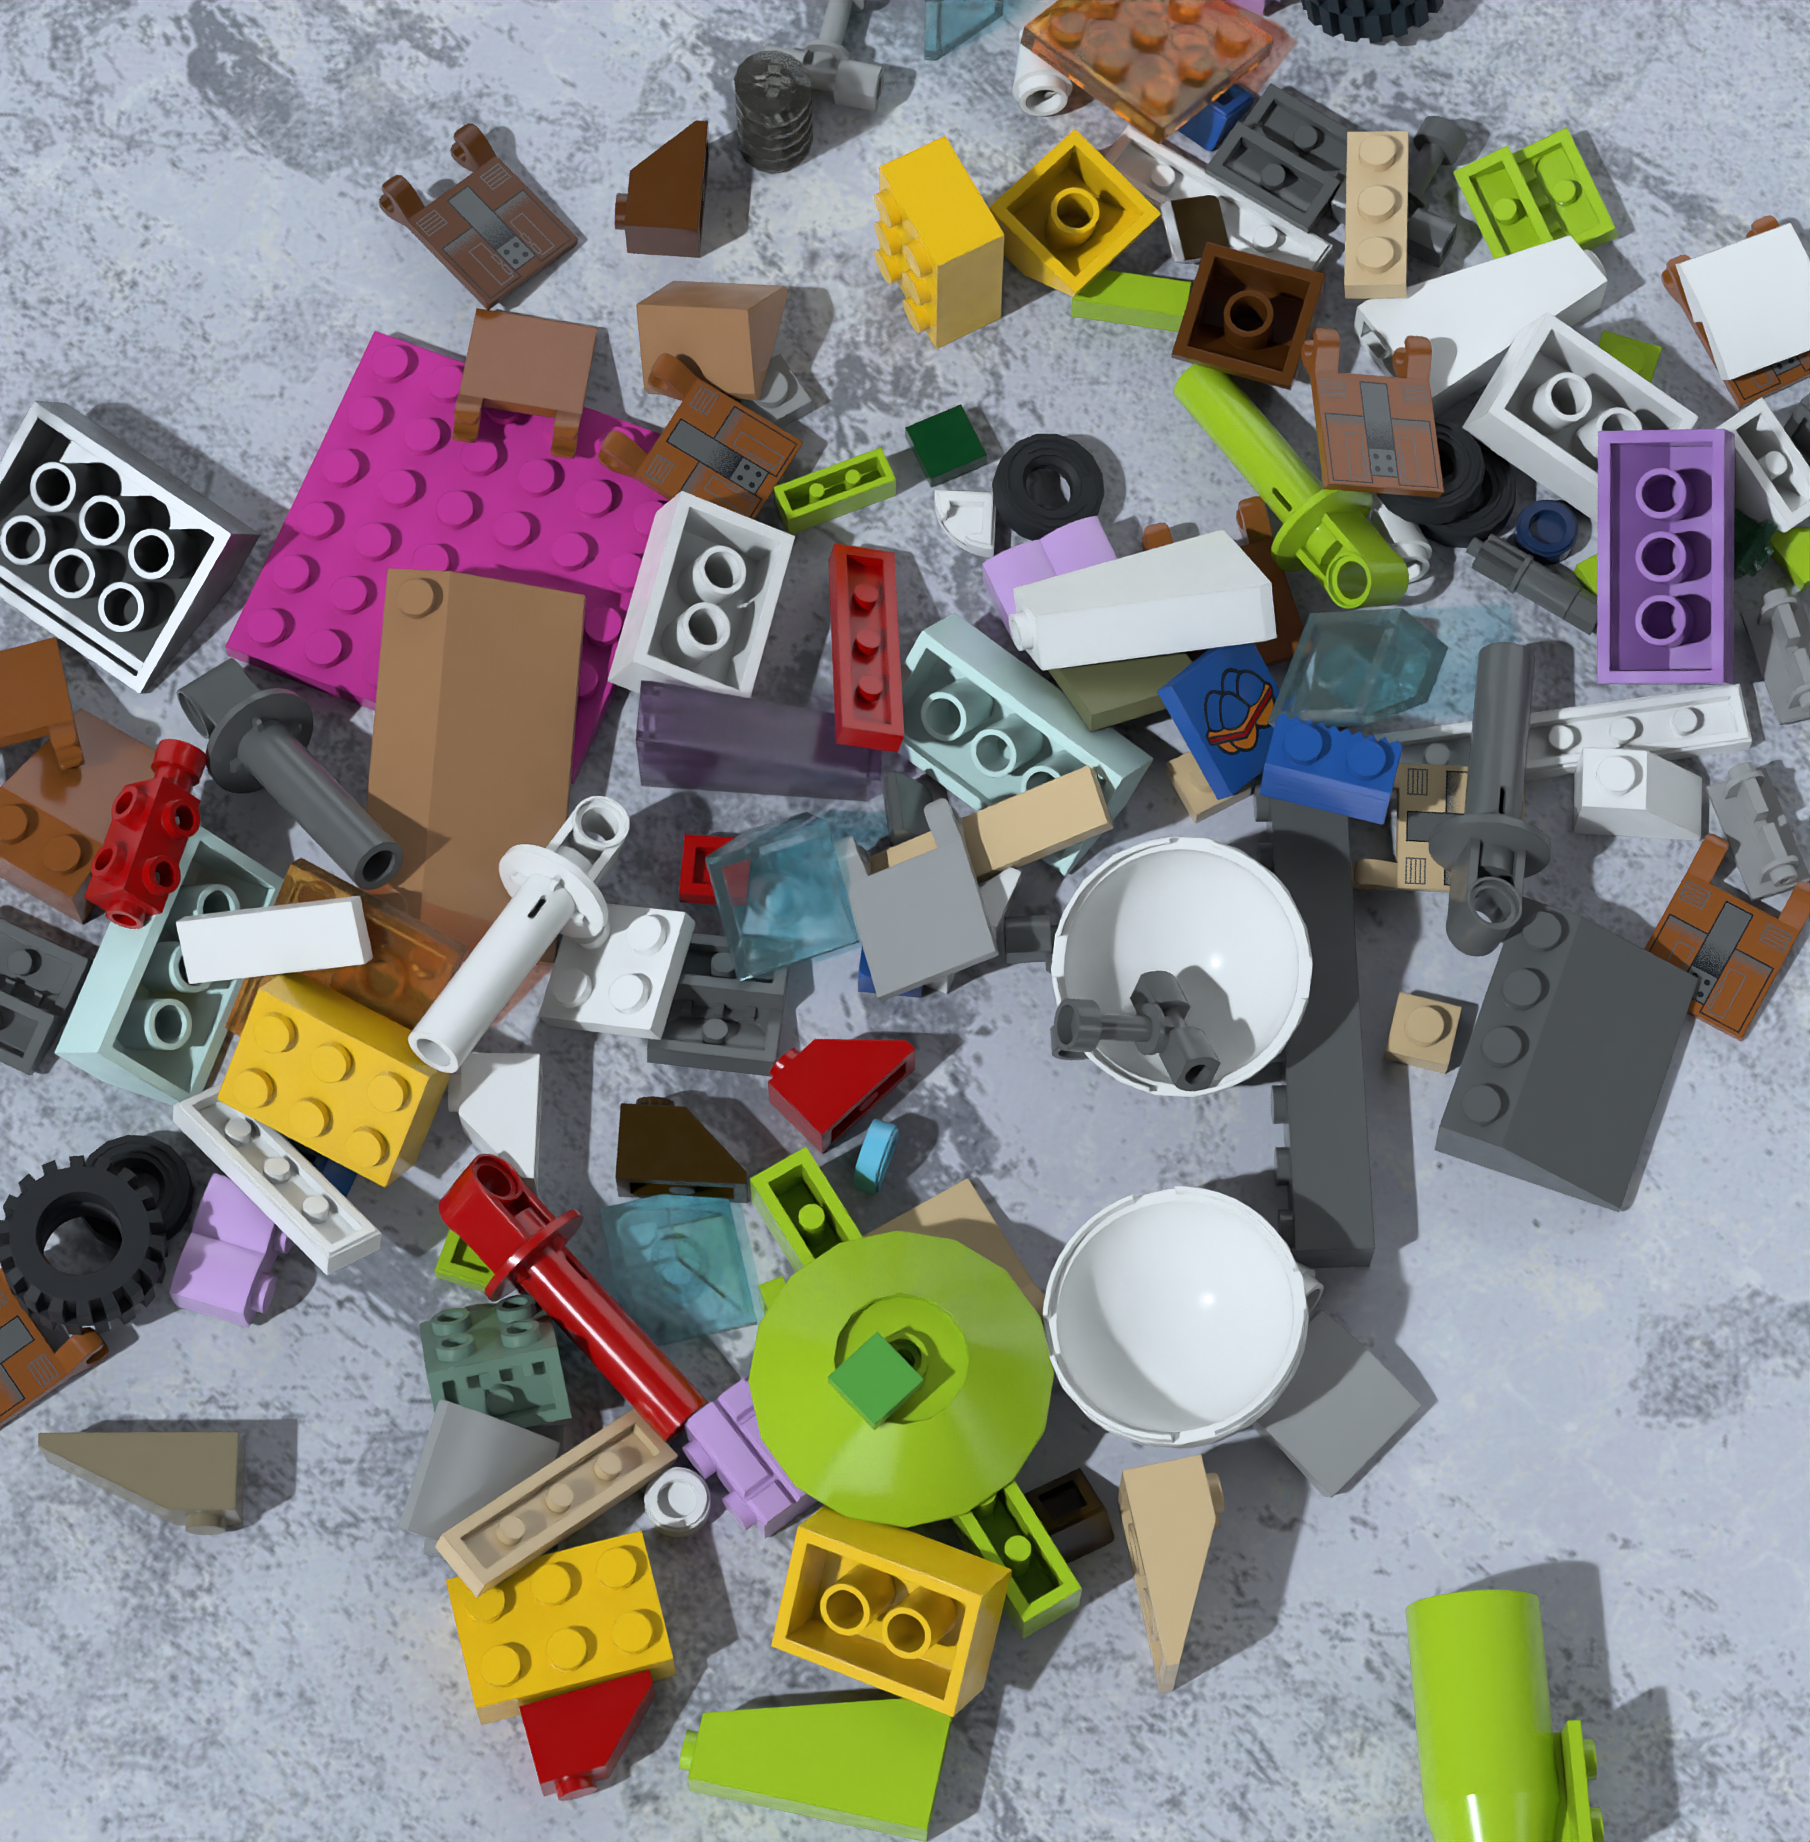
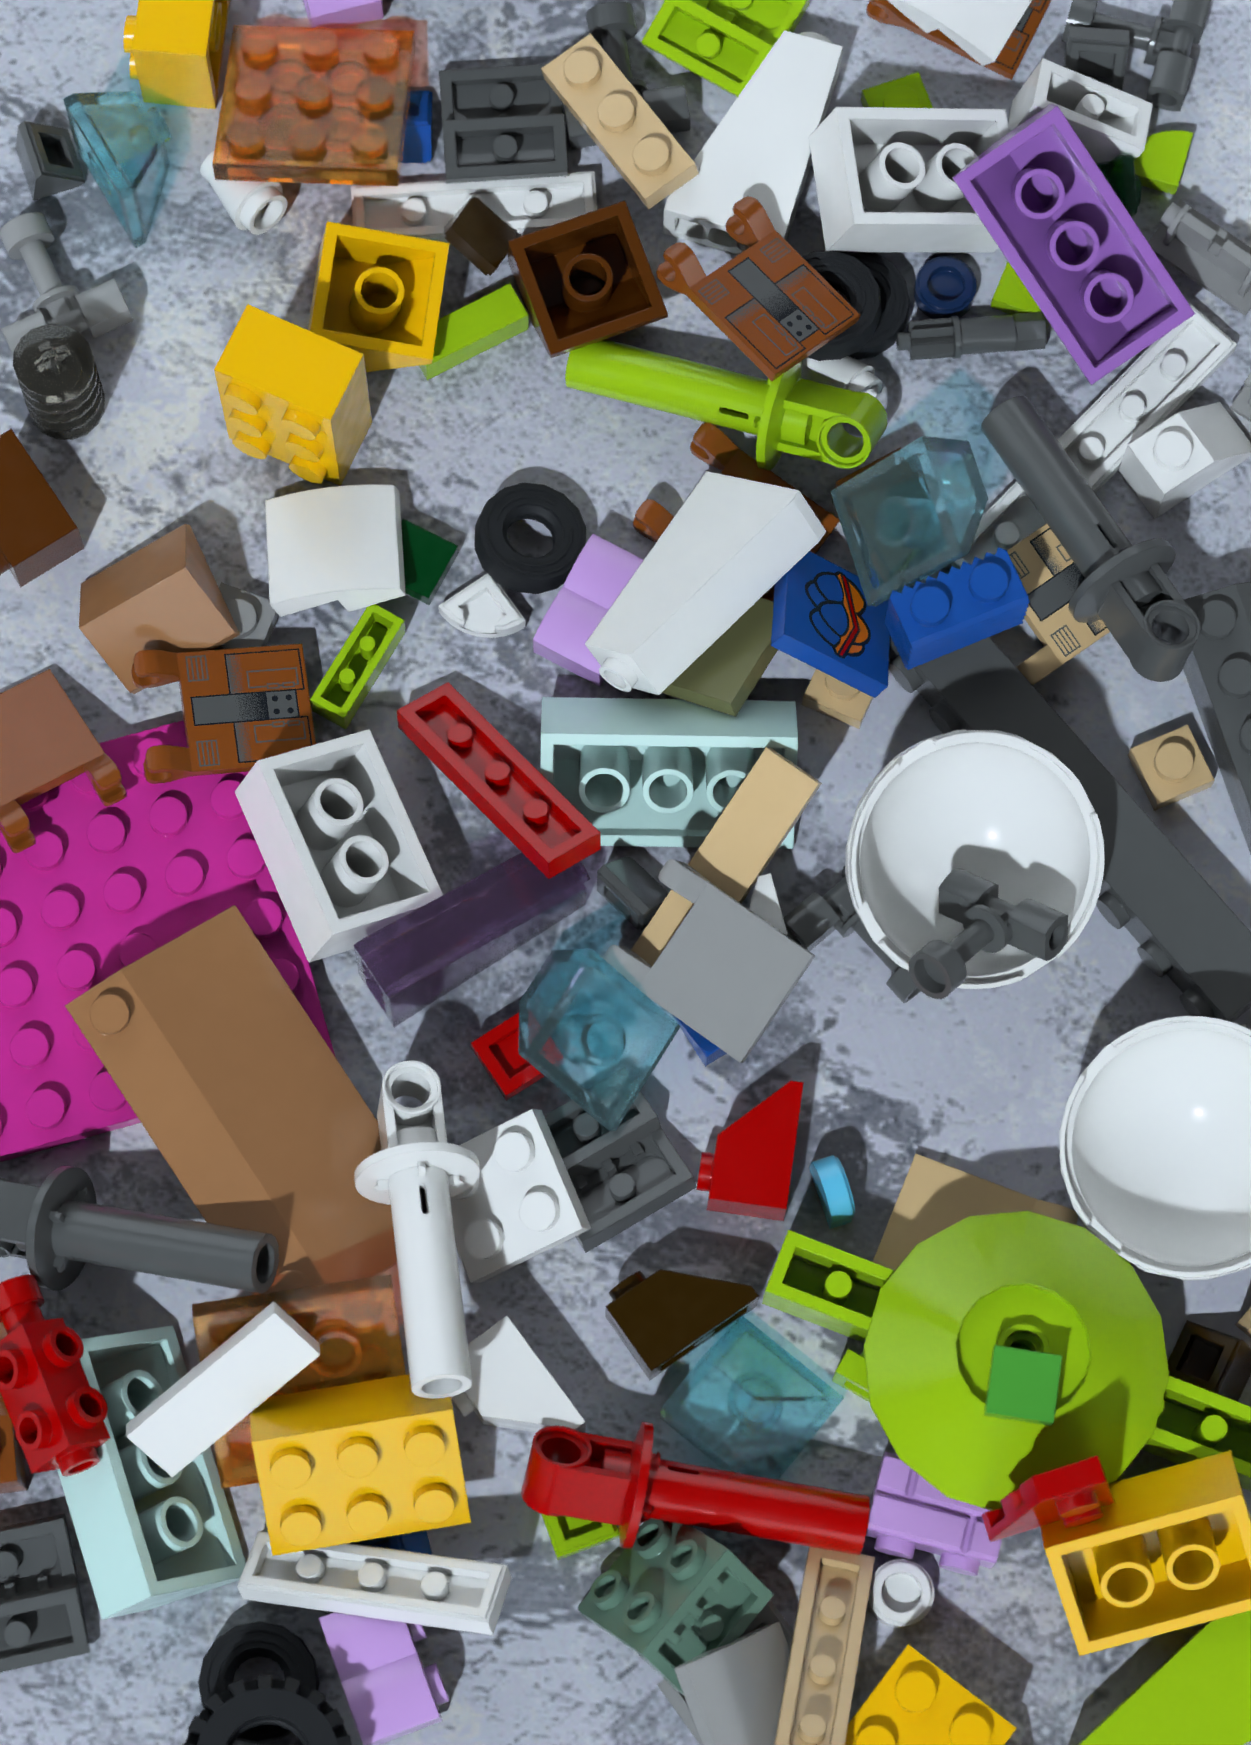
camera: 40 degrees left, 5 degrees up
none -> white slope [265,484,406,617]
none -> red wing [982,1455,1115,1542]

